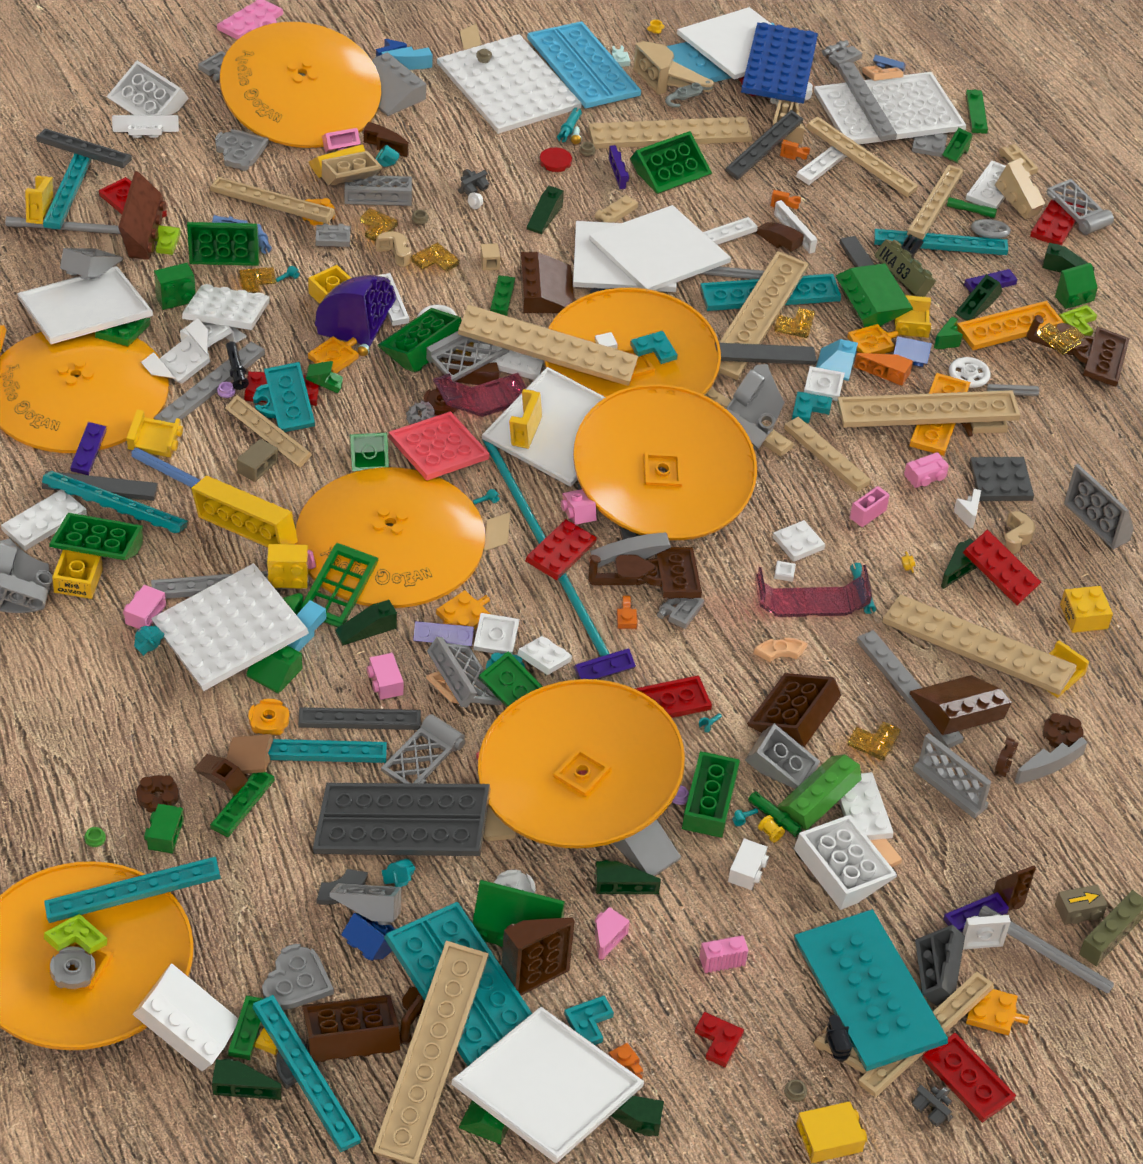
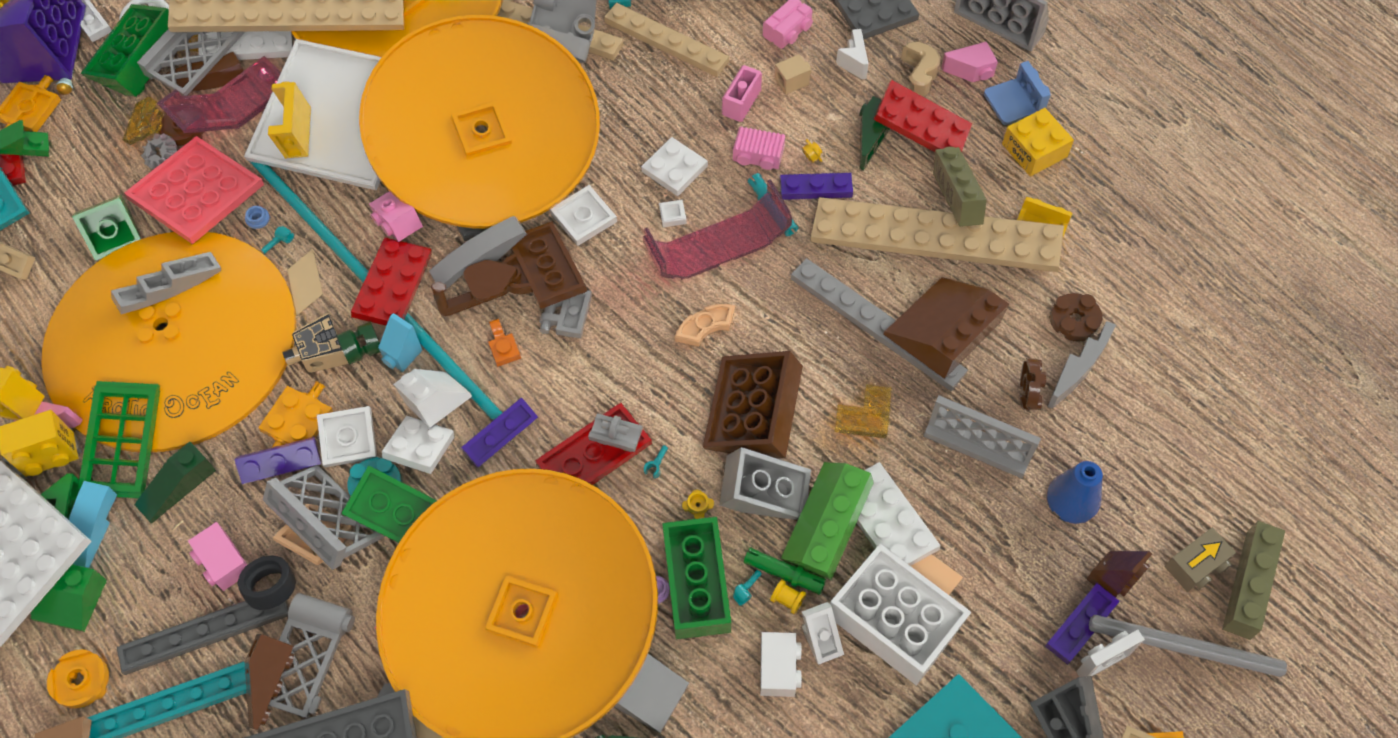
camera: 15 degrees left, 15 degrees up
none -> light grey slope [111,252,221,314]
none -> clear yellow plate [123,97,164,145]
none -> black tyre [237,555,296,610]
none -> reddish brown slope [244,634,295,730]
none -> medium blue plate [245,206,270,229]
none -> torso [282,313,348,373]
none -> dark green wheel [337,321,381,365]
none -> medium azure slope [378,313,423,372]
none -> white slope [393,369,472,427]
none -> white plate [550,185,617,246]
none -> light grey hips [588,413,643,452]
none -> yellow plate [682,489,714,519]
none -> bright pink brick [733,126,785,170]
none -> tan brick [774,54,812,95]
none -> dark purple plate [780,173,853,200]
none -> white slope [802,602,844,665]
none -> olive brick [933,147,987,227]
none -> bright pink slope [941,41,998,82]
none -> medium blue bracket [984,61,1051,125]
none -> blue cone [1047,461,1103,524]

